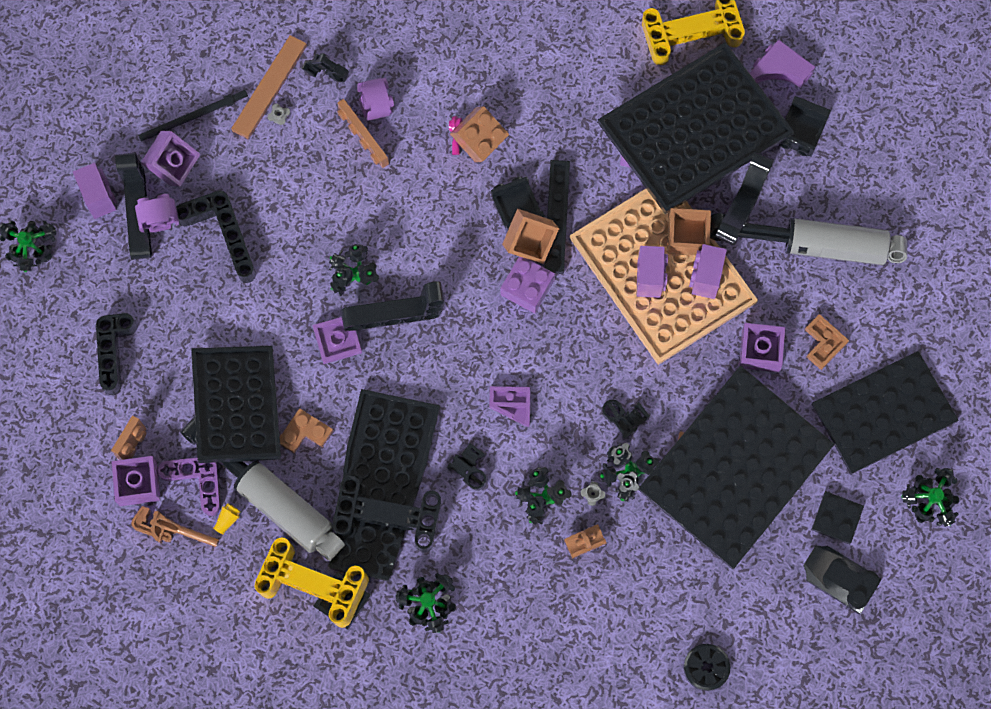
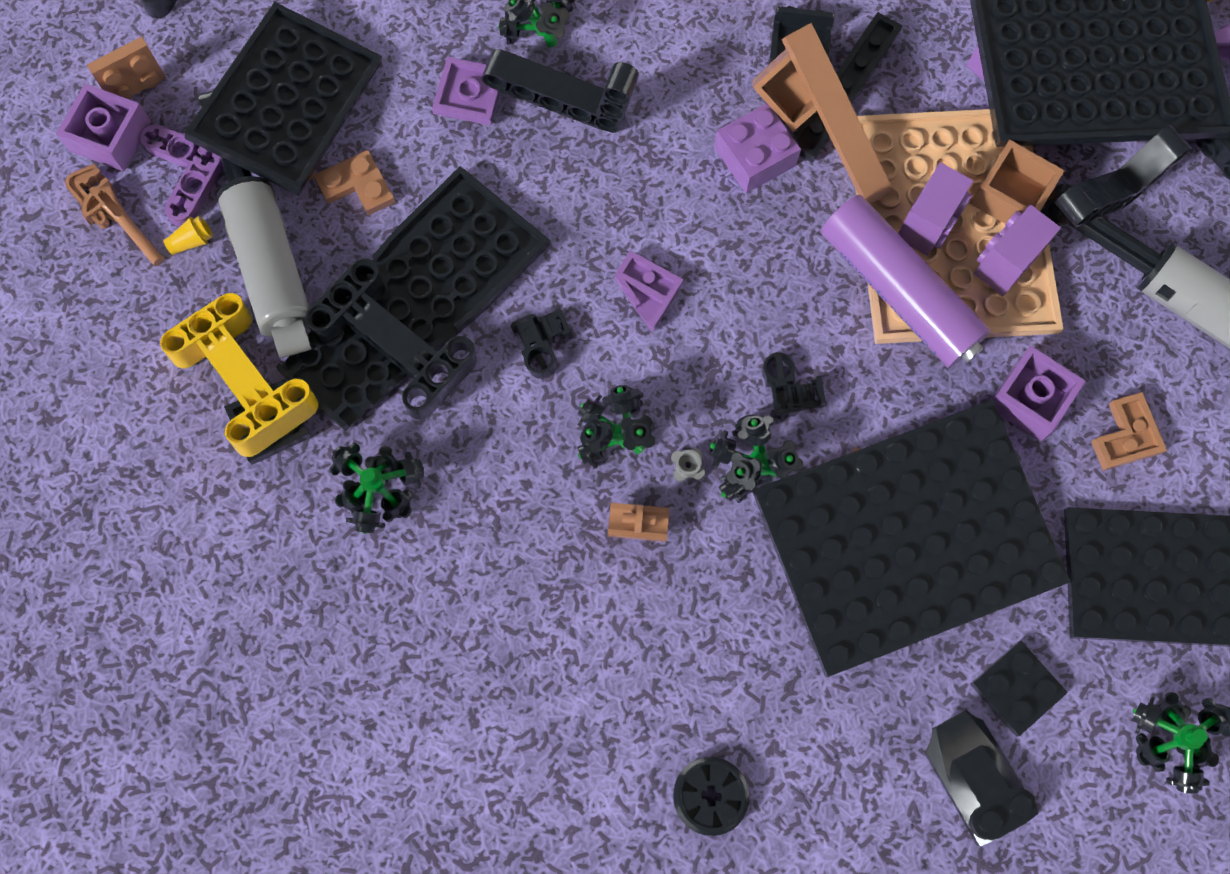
camera: 25 degrees right, 0 degrees up
none -> nougat tile [782,23,894,204]
none -> medium lavender piece [820,195,991,369]

